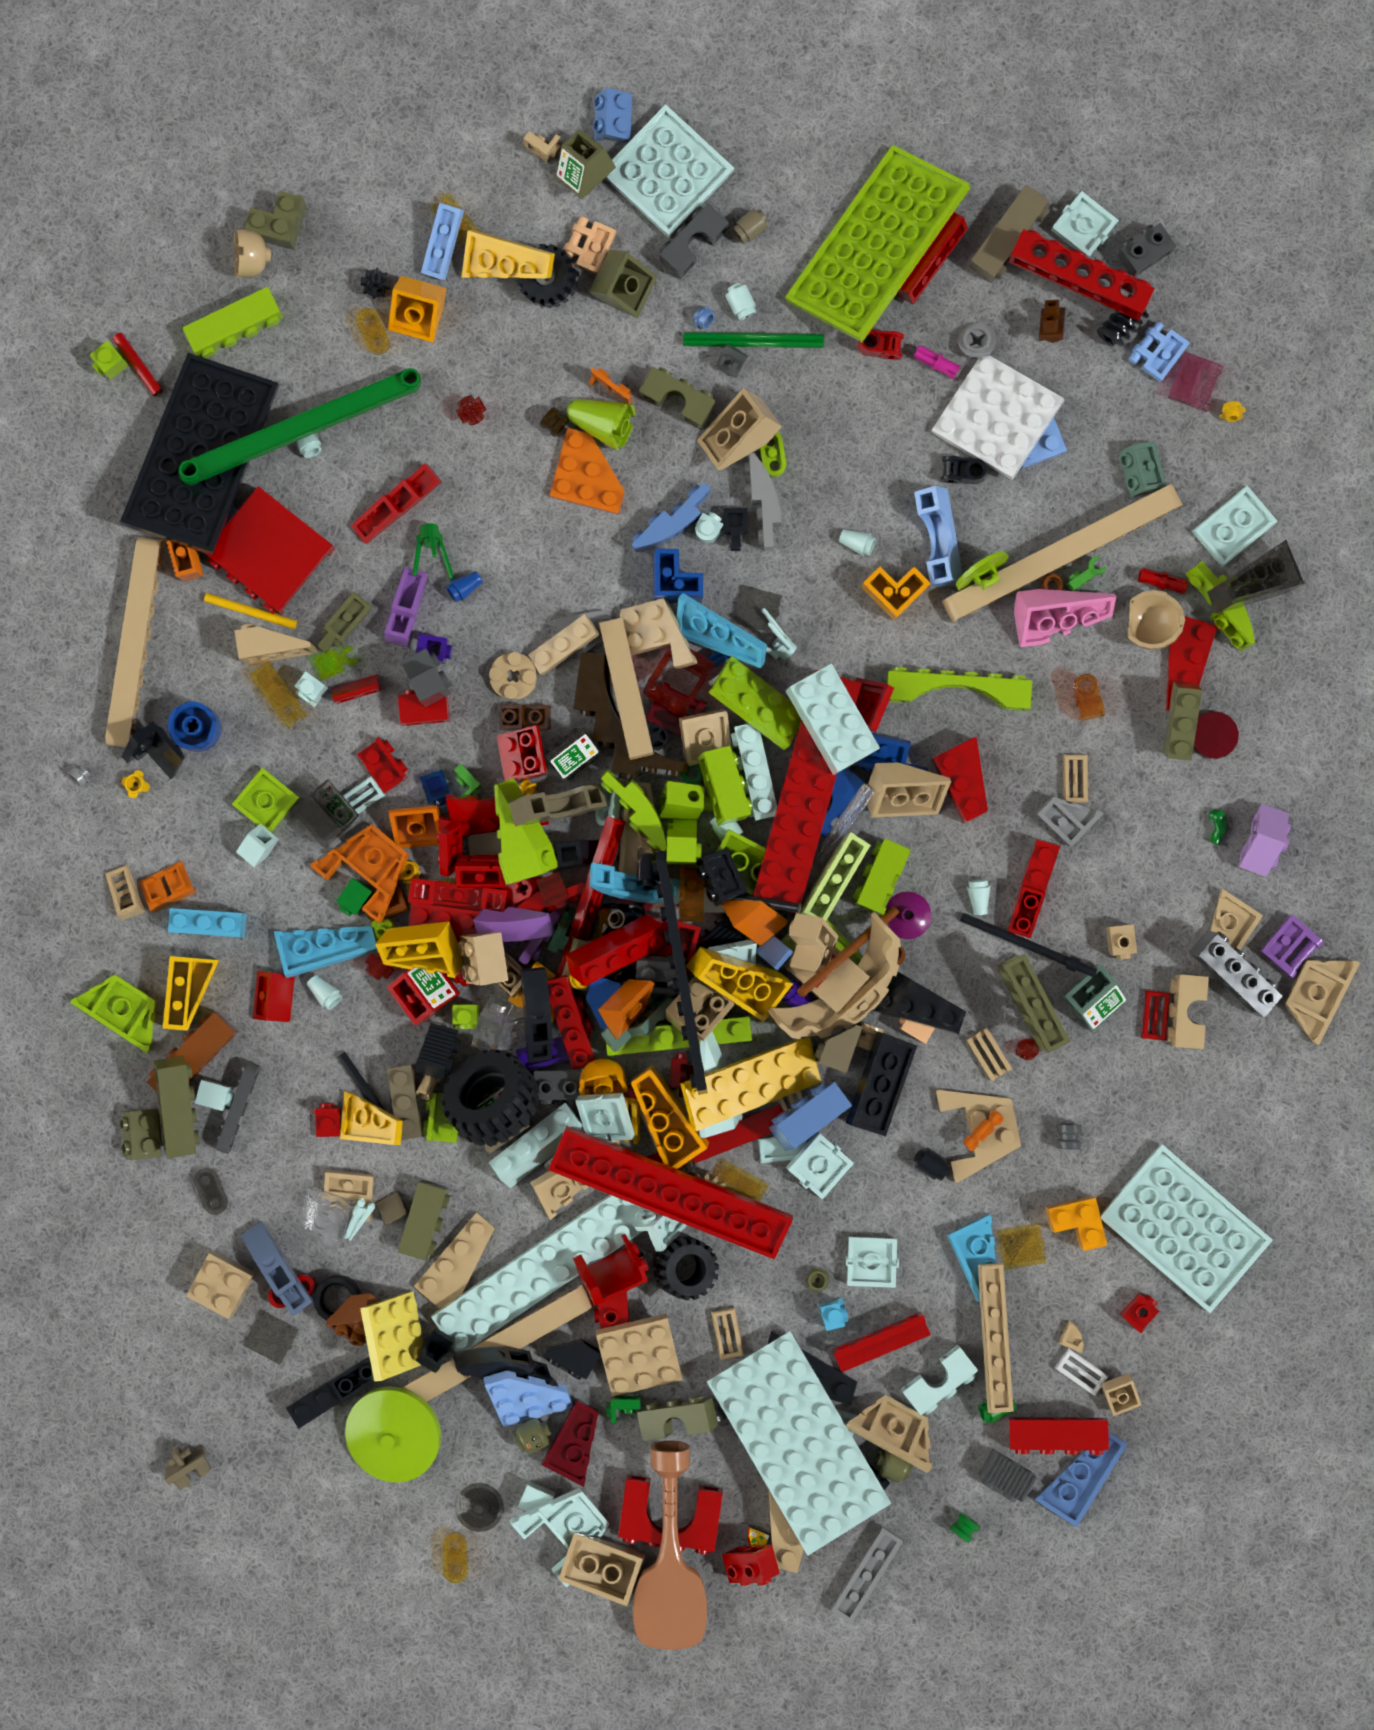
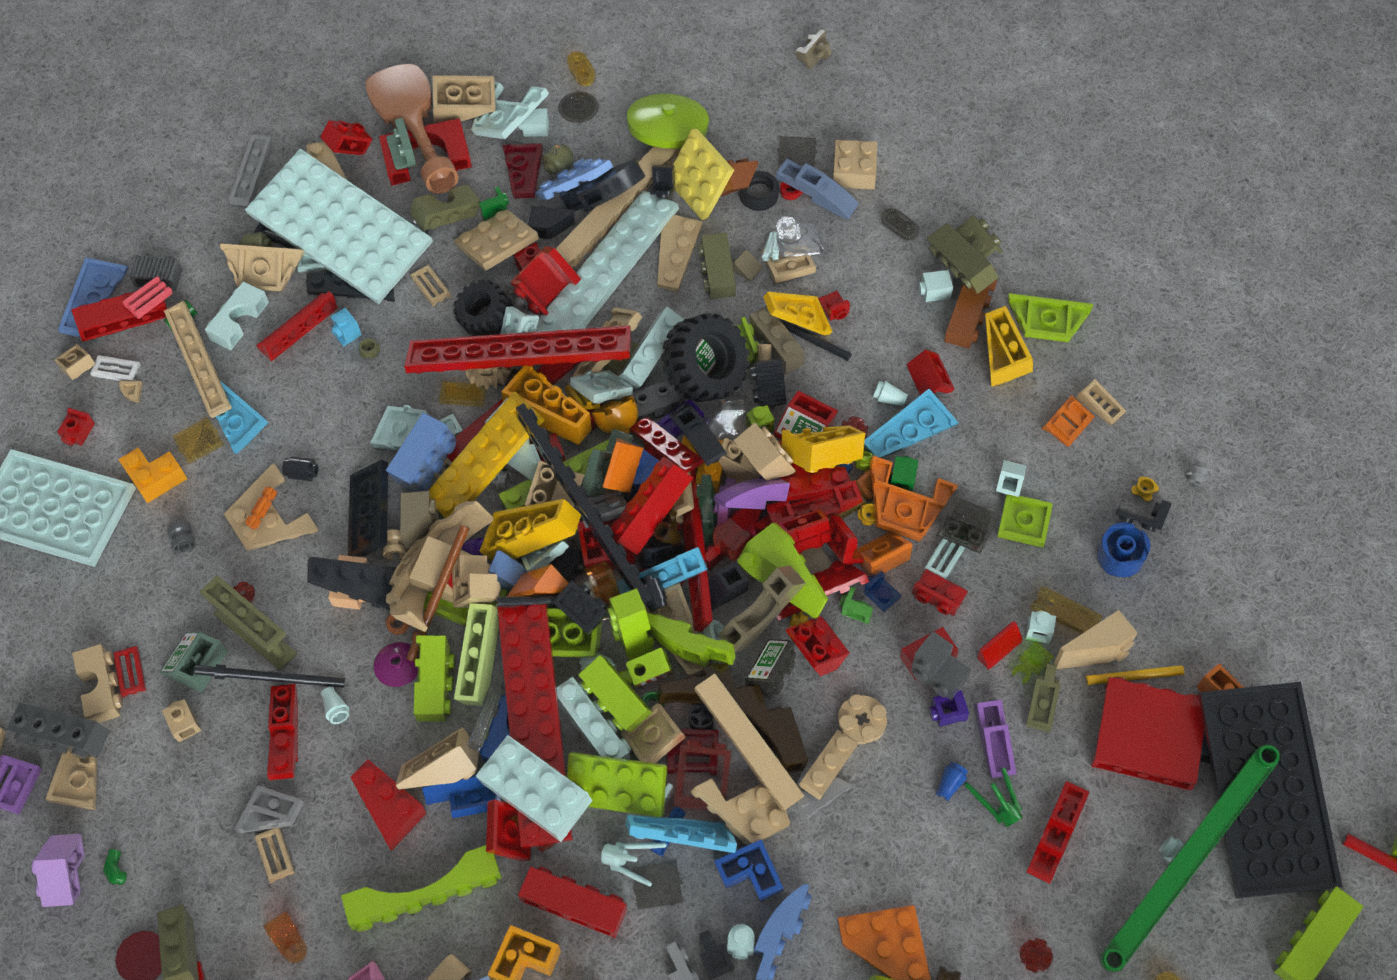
camera: 155 degrees right, 25 degrees down
tan beam [105,537,164,748] -> none
medium azure arch [168,908,247,938] -> none
dark grey beam [216,1062,261,1154] -> none
black slope [286,1356,375,1429] -> none
reddish brown slope [499,705,551,730] -> none
tile [746,1524,770,1546] -> none
light aqua plate [845,1236,899,1288] -> none
green wheel [950,1512,980,1543] -> none
tan tile [966,1028,1012,1081] -> none
none -> coral tile [123,277,173,319]
none -> sand green bracket [386,117,416,170]
none -> red brick [518,866,627,938]

